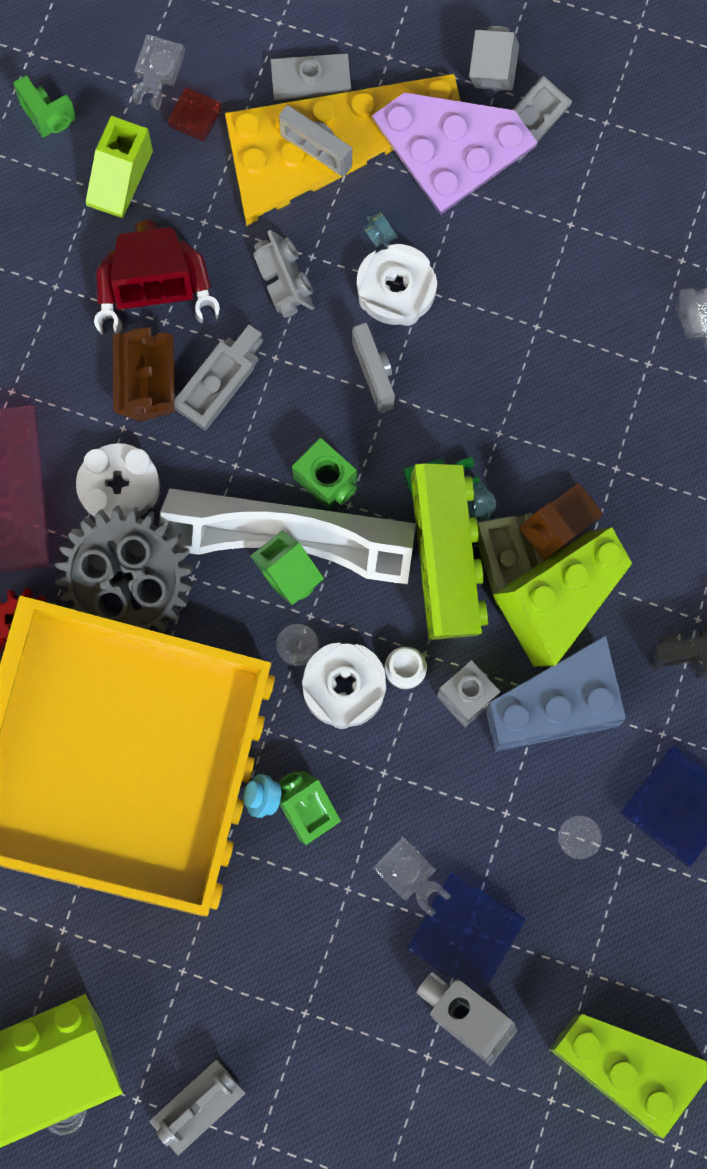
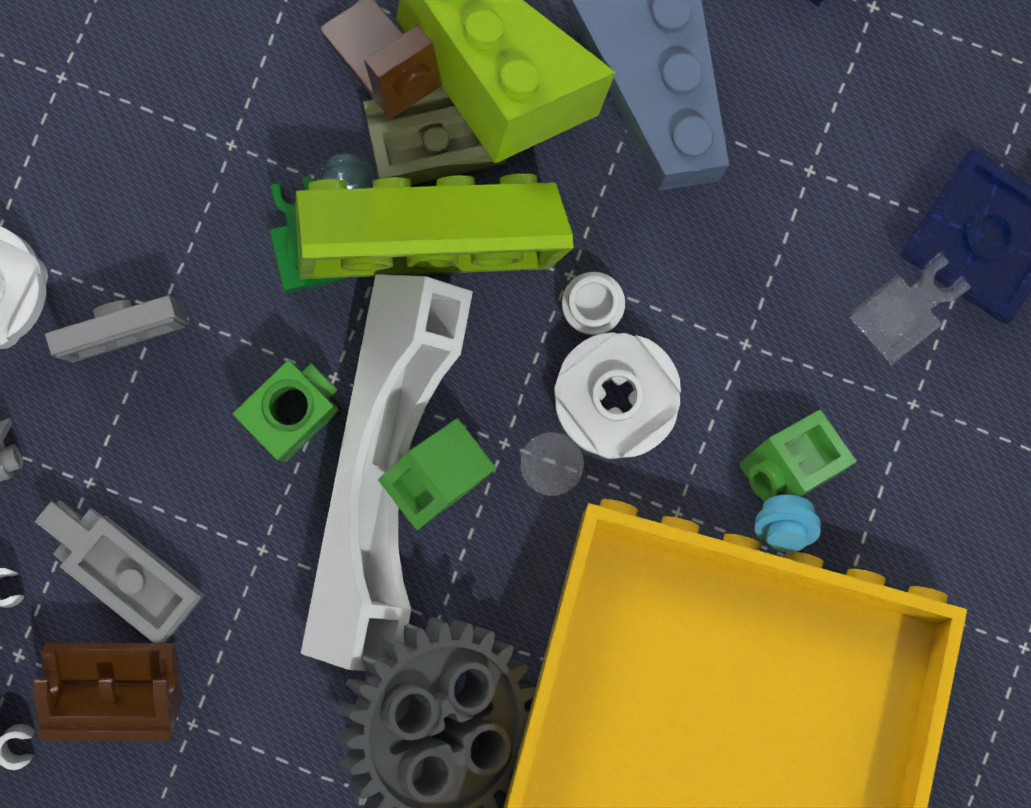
camera: 85 degrees left, 10 degrees up
white plate [76,443,160,519] -> none
light grey brick [437,660,500,728] -> none
clear plate [558,816,602,859] -> none

